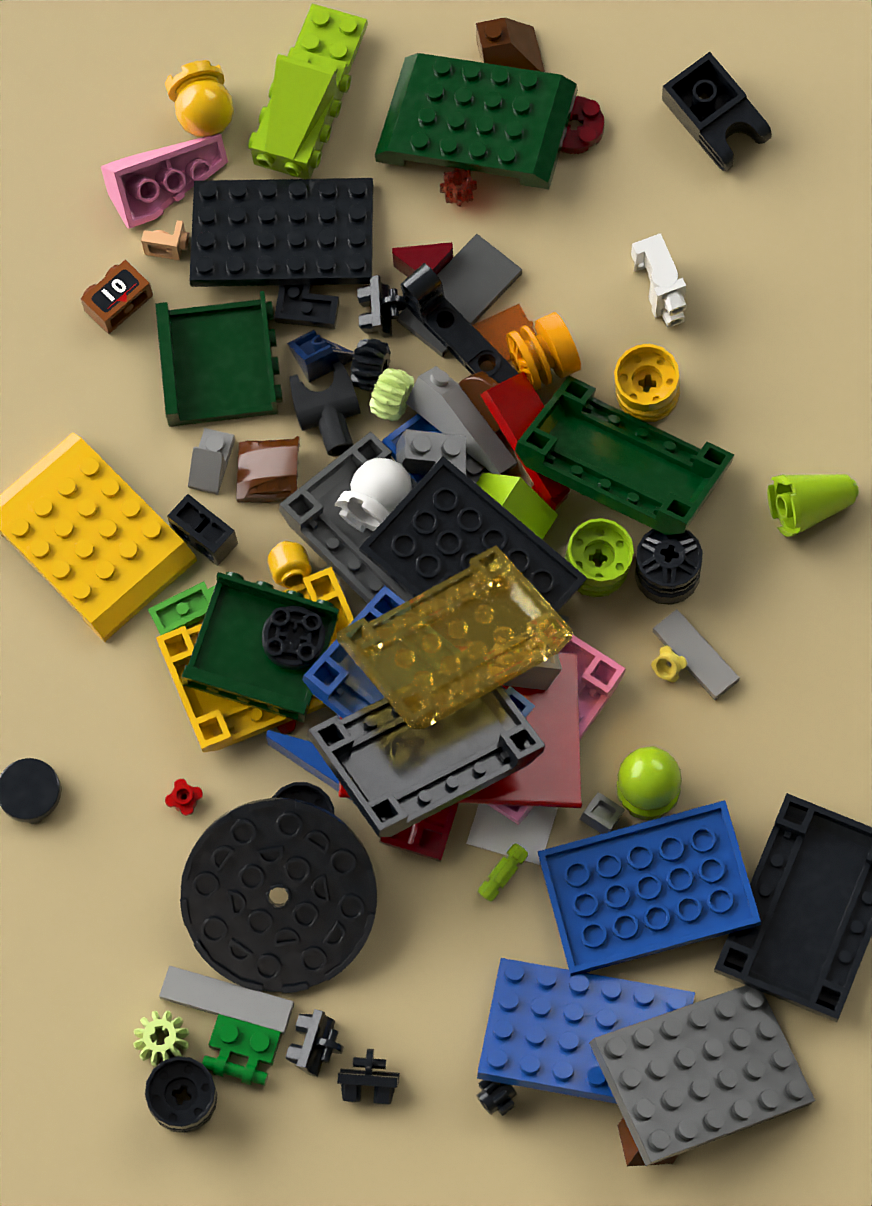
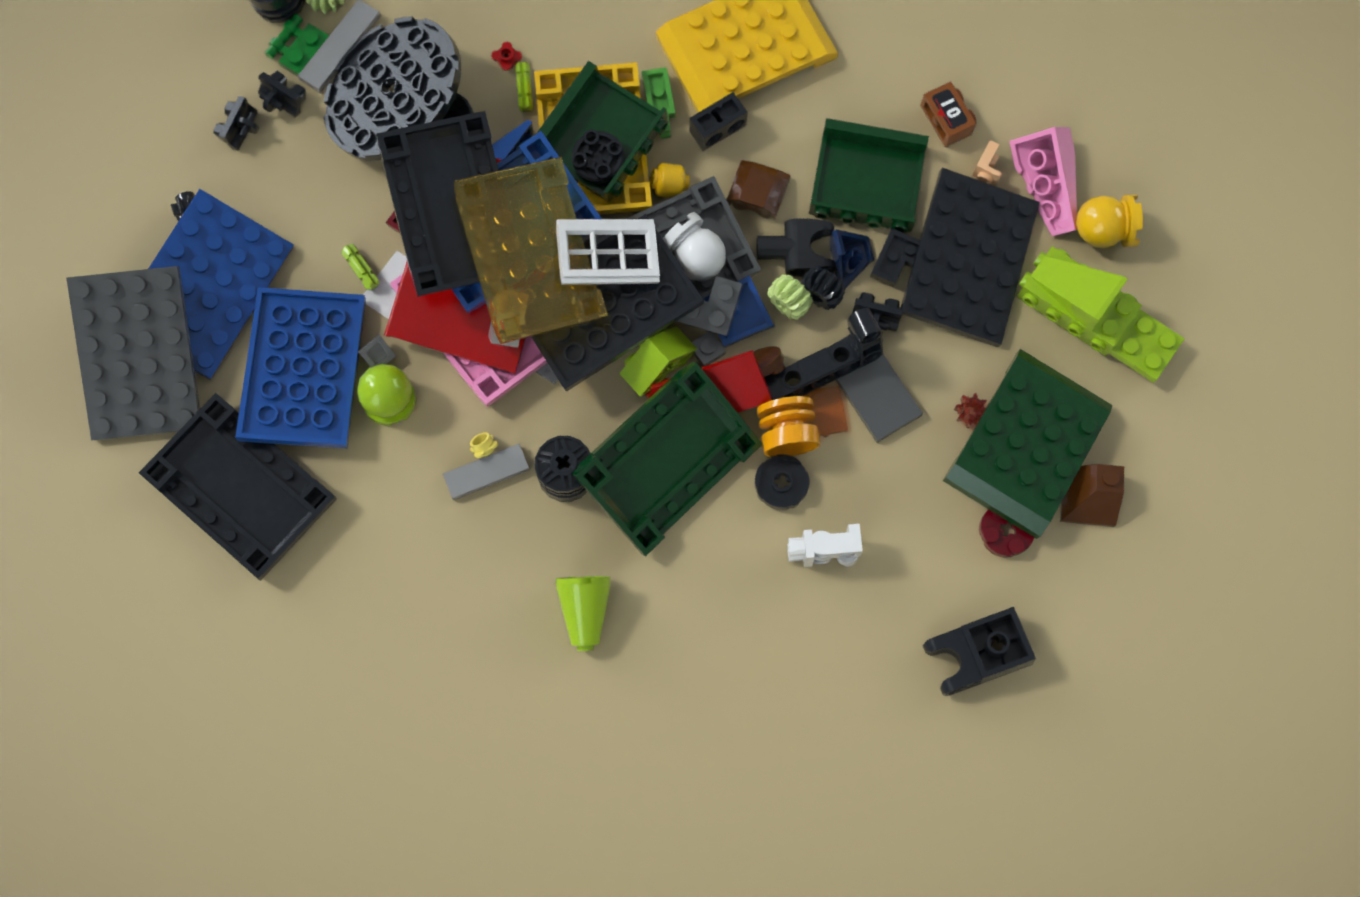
camera: 100 degrees right, 5 degrees up
light grey slope [188,428,235,495] -> none
dark red slope [392,242,453,277] -> none
light grey slope [406,366,517,475] -> none
lime wheel [565,518,634,597] -> none
yellow wheel [614,344,680,422] -> none
none -> lime axle [516,62,533,112]
none -> white piece [556,219,660,285]
none -> black plate [755,454,810,510]

